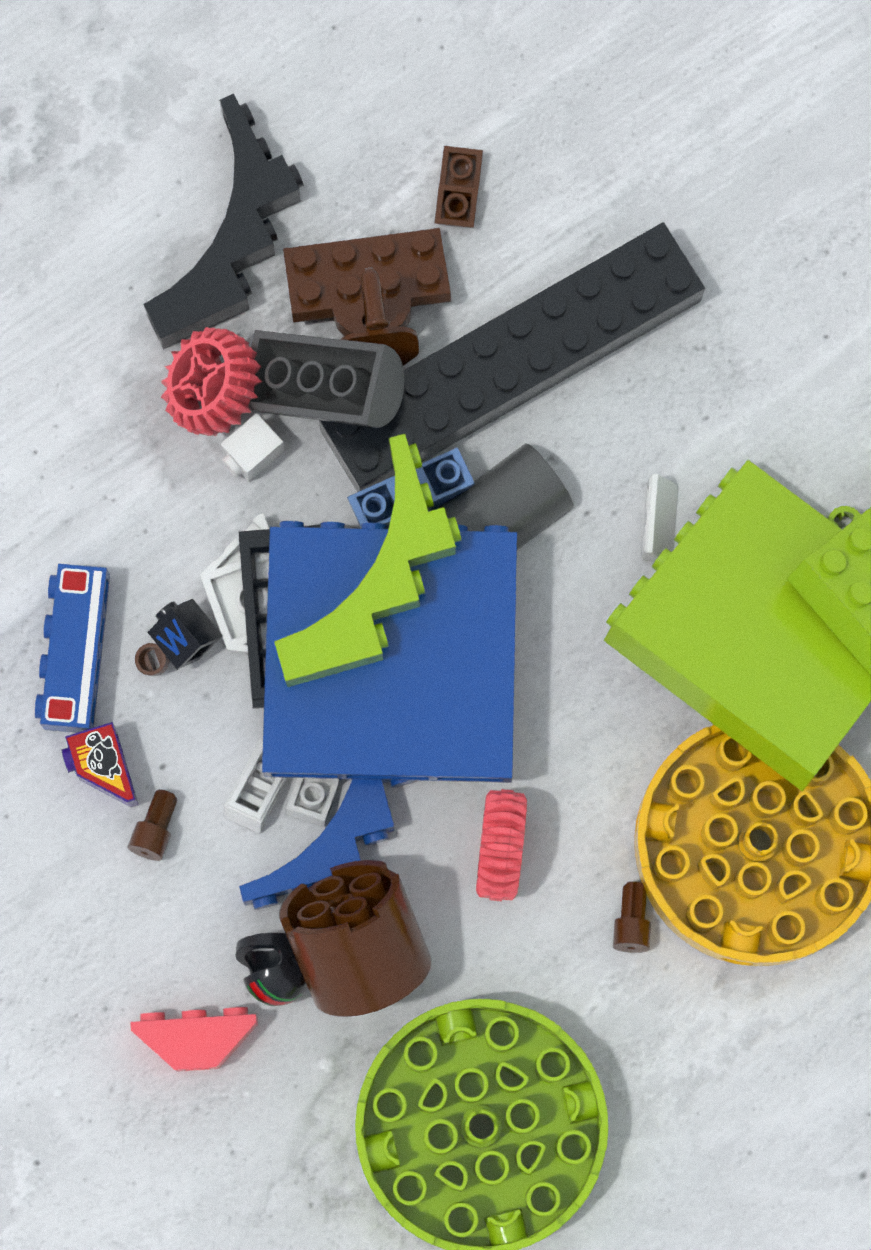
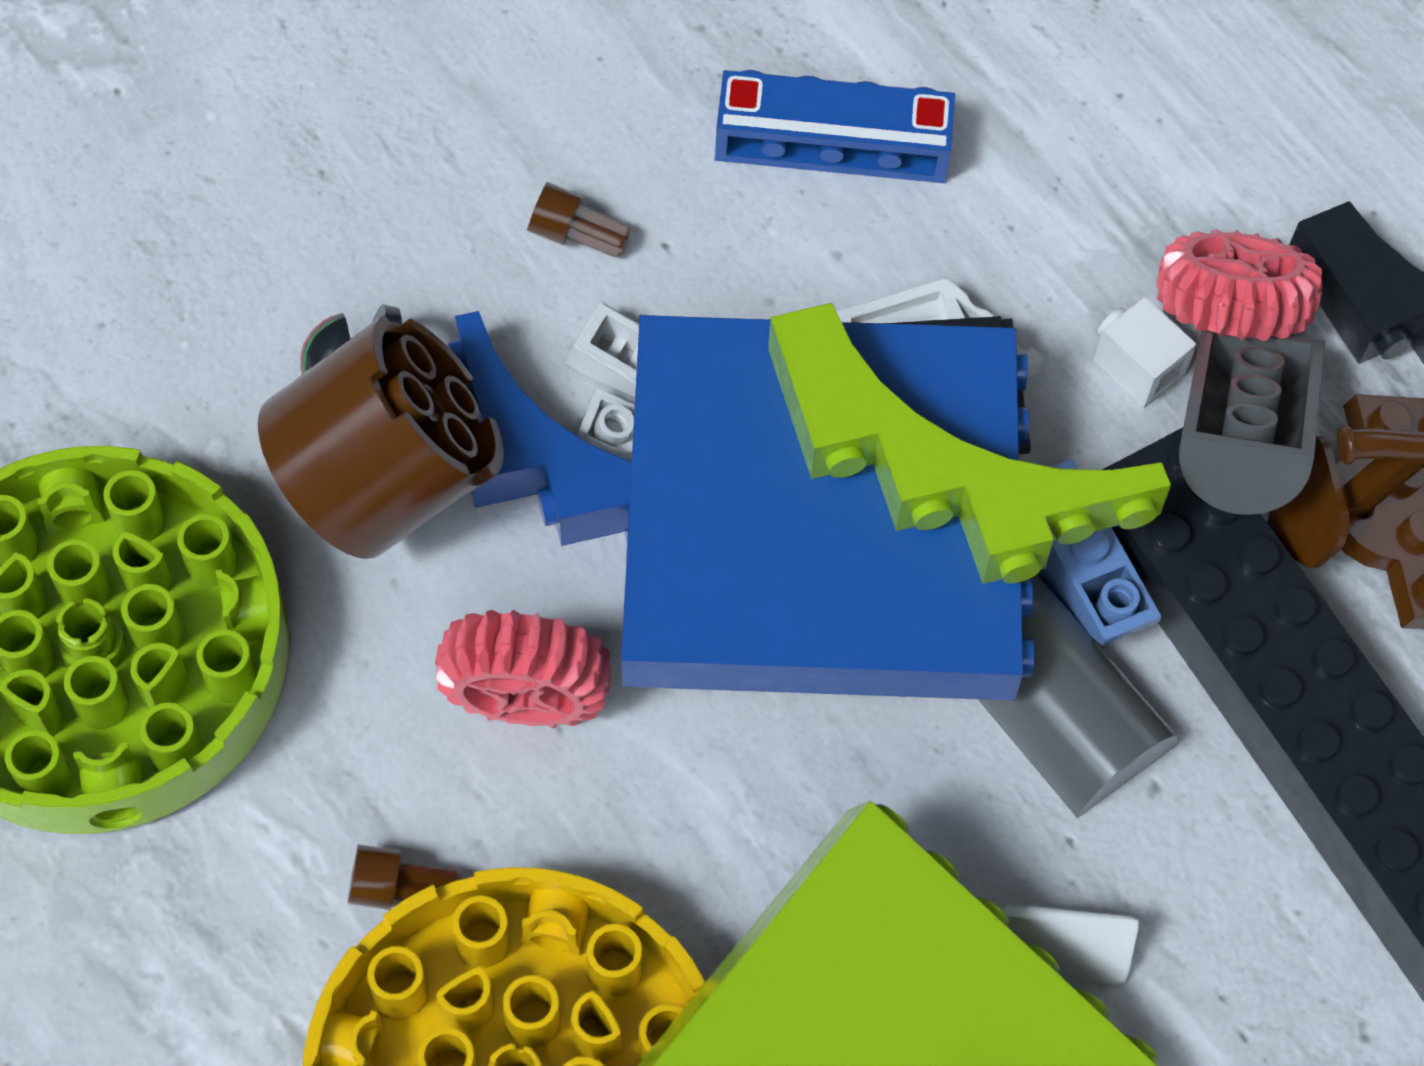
camera: 90 degrees right, 15 degrees down
slope [61,722,139,807] -> none
coral slope [130,1007,258,1072] -> none
reddish brown hinge [135,643,170,676] -> none
black brick [147,599,223,670] -> none

